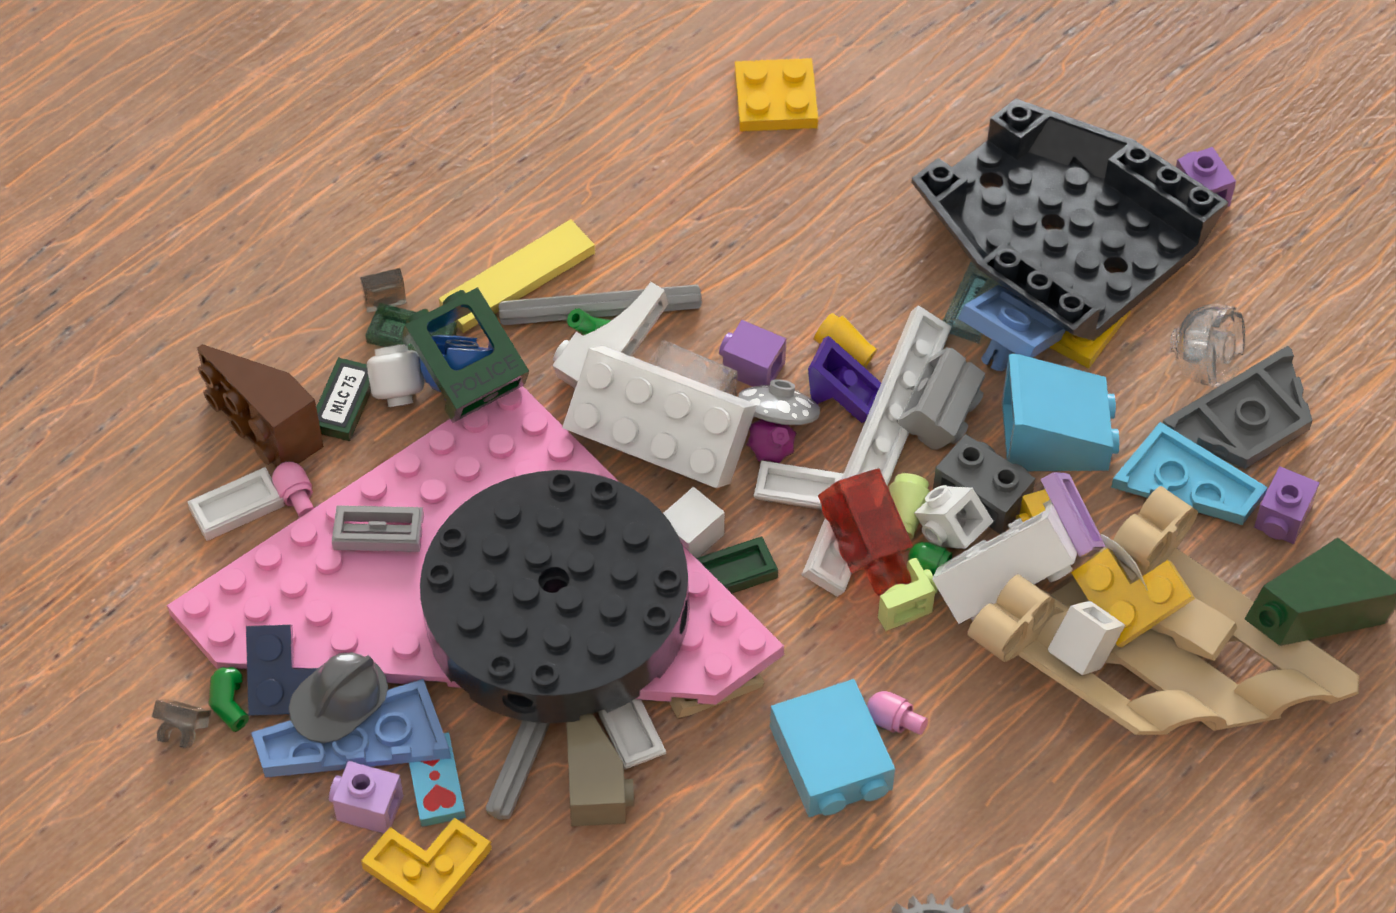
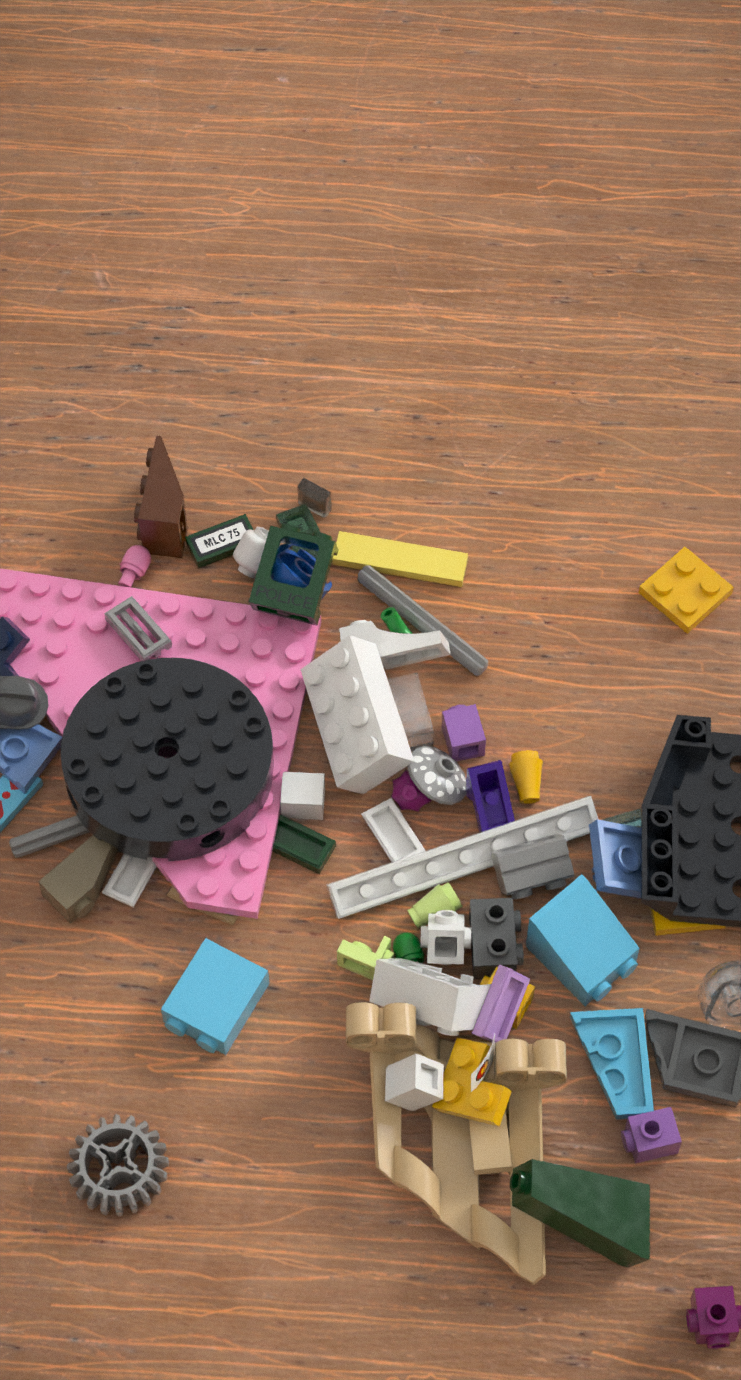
camera: 50 degrees right, 5 degrees up
white tile [187,467,285,541] -> none
clear red brick [818,468,913,596] -> none
bright pink cylinder [867,691,928,735] -> none

